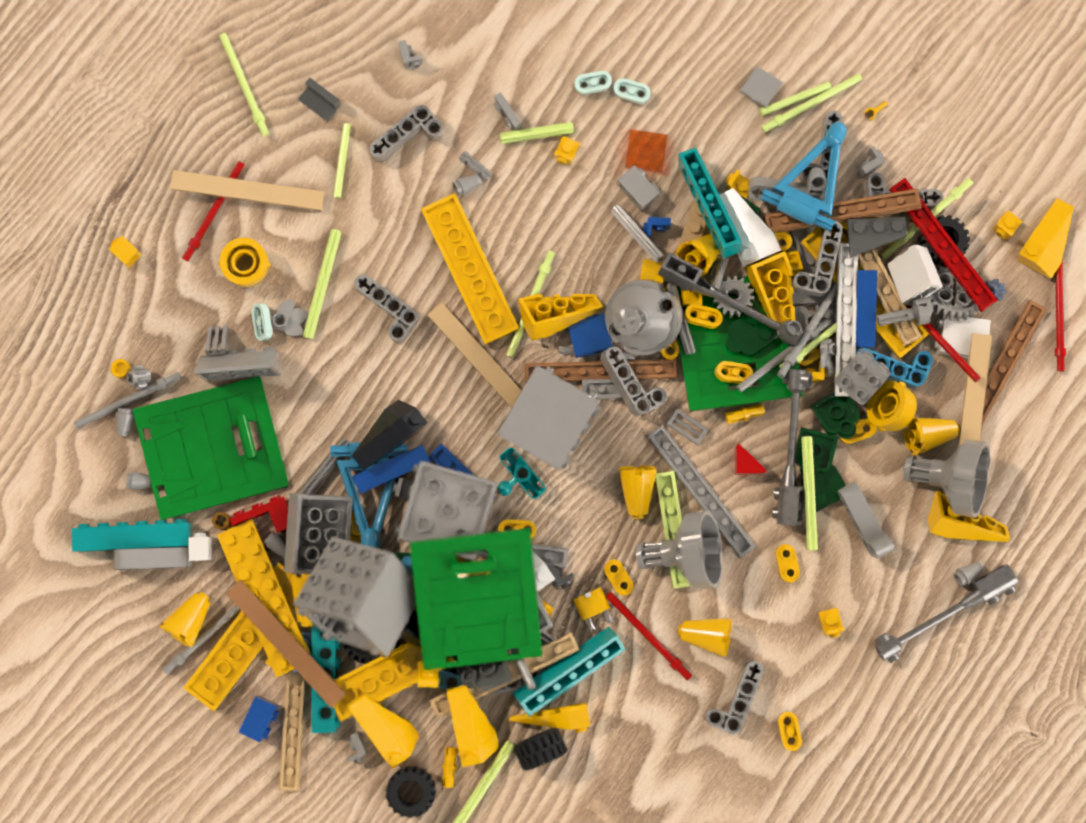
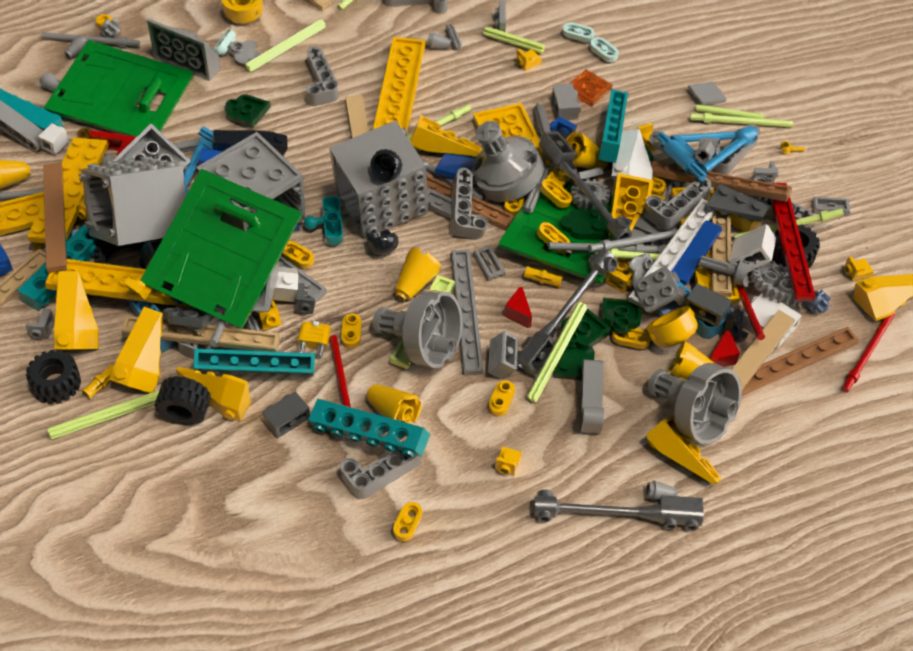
camera: 30 degrees right, 30 degrees down
none -> dark green plate [225,94,271,128]
none -> dark grey brick [262,391,310,439]
none -> teal brick [308,398,430,458]
none -> black hair [367,229,399,256]
none -> black hair [370,149,403,183]
none -> yellow plate [473,103,539,141]
none -> light grey brick [488,331,519,379]
none -> dark grey brick [685,283,732,327]
none -> light grey piece [695,138,720,164]
none -> red slope [710,330,740,367]
none -> black bracket [723,309,748,342]
none -> light grey tile [812,196,850,216]

